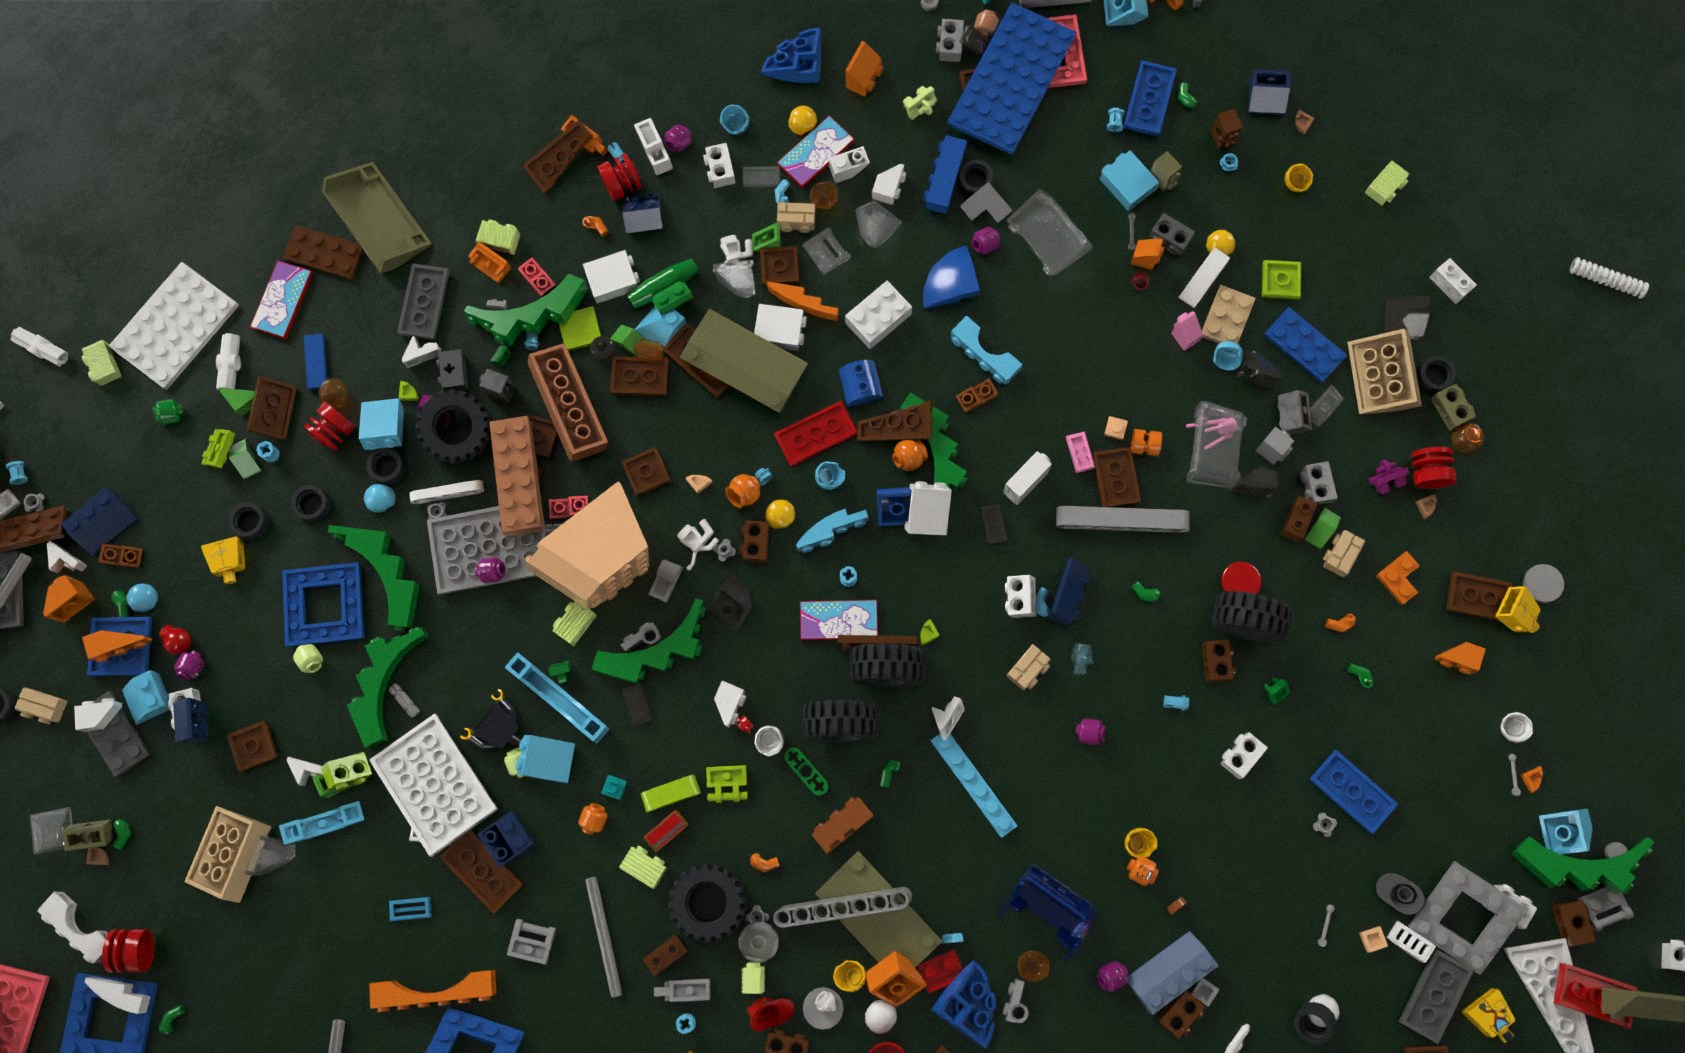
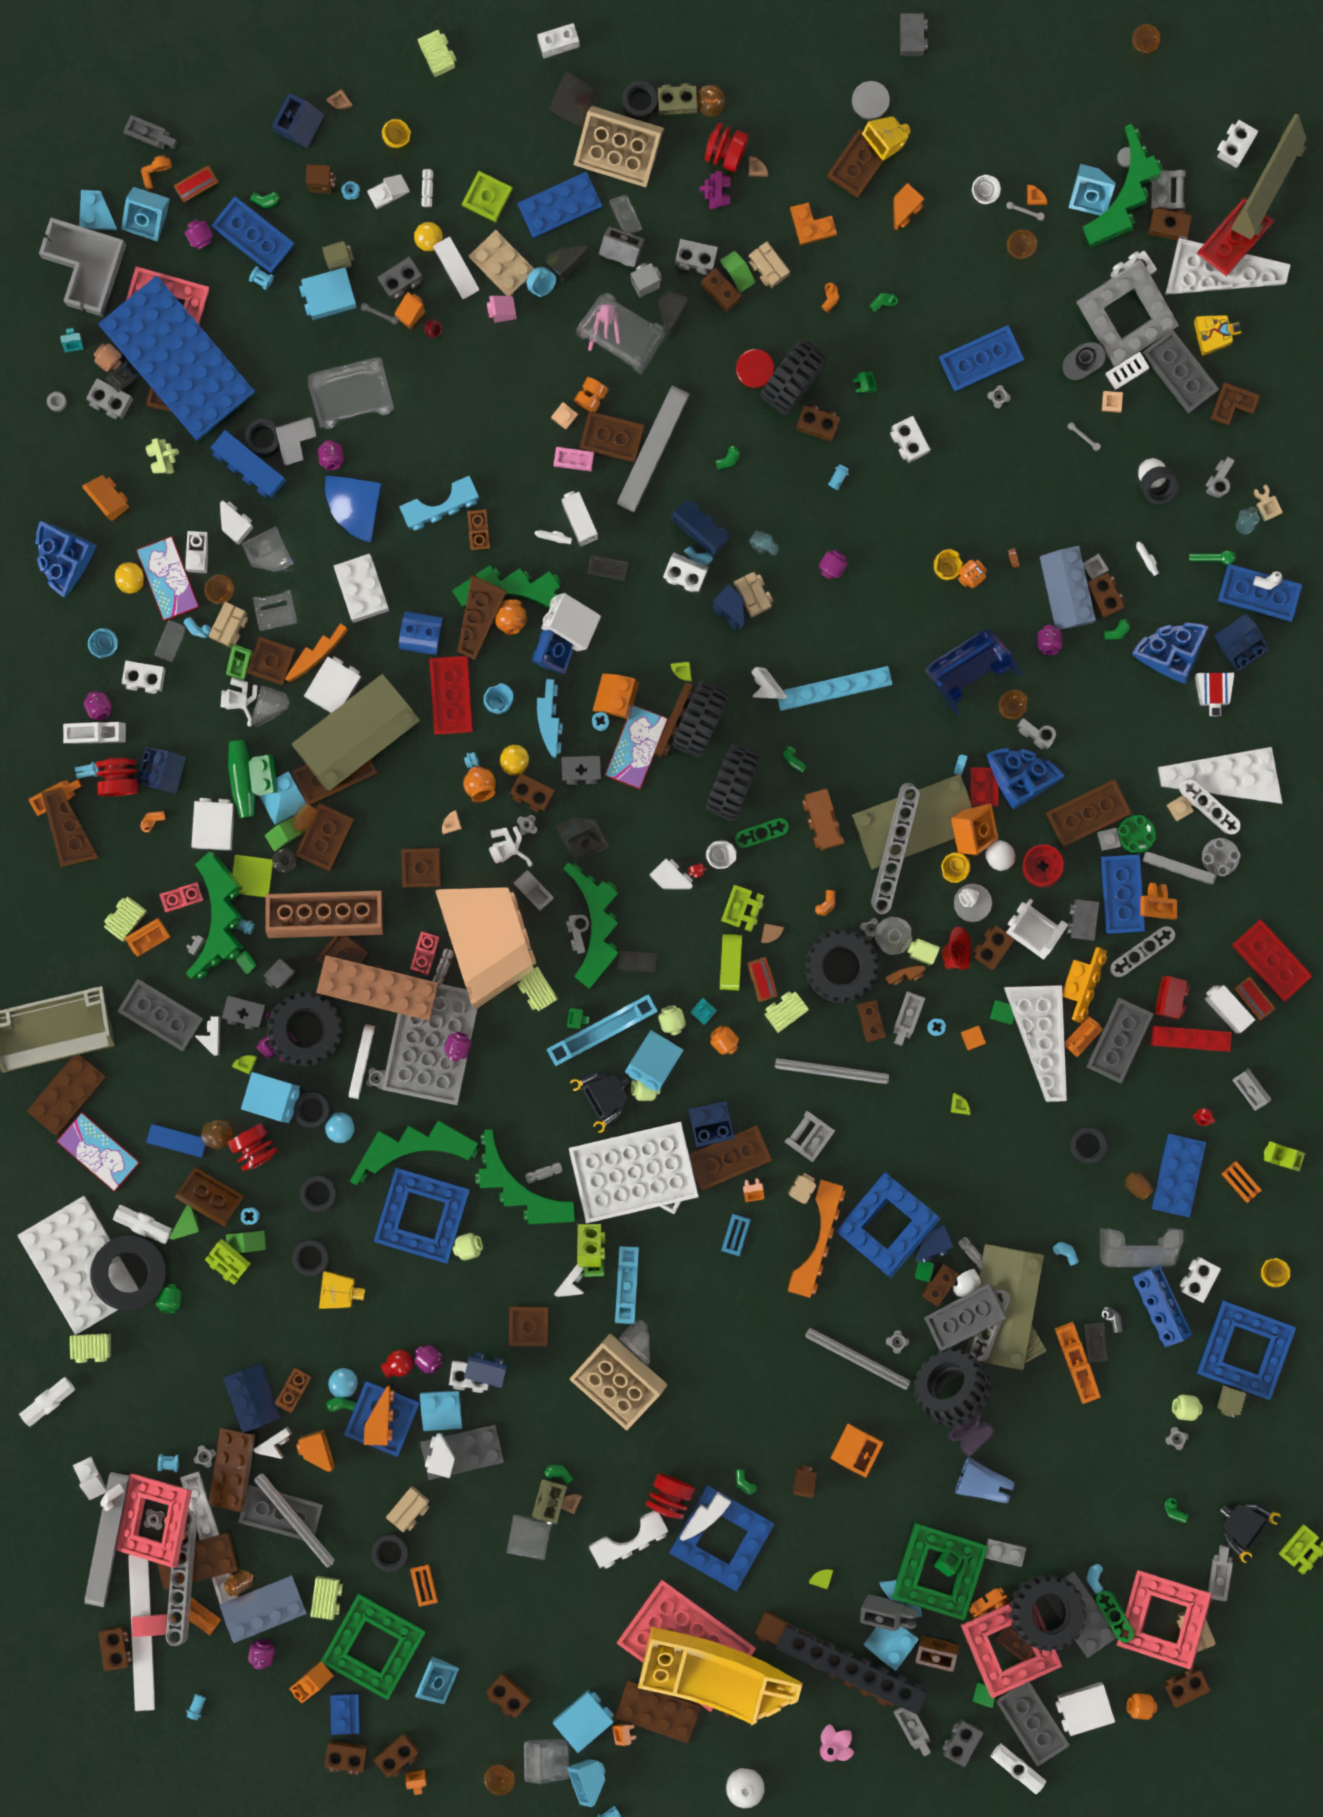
camera: 70 degrees left, 10 degrees up
none -> black tyre [90,1235,166,1311]
none -> slope [174,165,219,202]
none -> magenta head [185,219,213,249]
none -> white slope [367,175,410,209]
none -> white axle [422,169,433,207]
none -> white piece [535,530,572,544]
none -> dark grey brick [562,756,601,785]
none -> orange slope [593,674,639,720]
none -> yellowish green head [658,1005,686,1035]
none -> dark blue slope [712,584,744,631]
none -> orange tile [743,1178,764,1202]
none -> medium nougat tile [761,924,784,943]
none -> tan brick [788,1173,816,1204]
none -> dark orange slope [885,966,926,985]
none -> flat silver brick [900,13,928,56]
none -> clear orange hair [1006,230,1037,259]
none -> green arm [1104,619,1130,640]

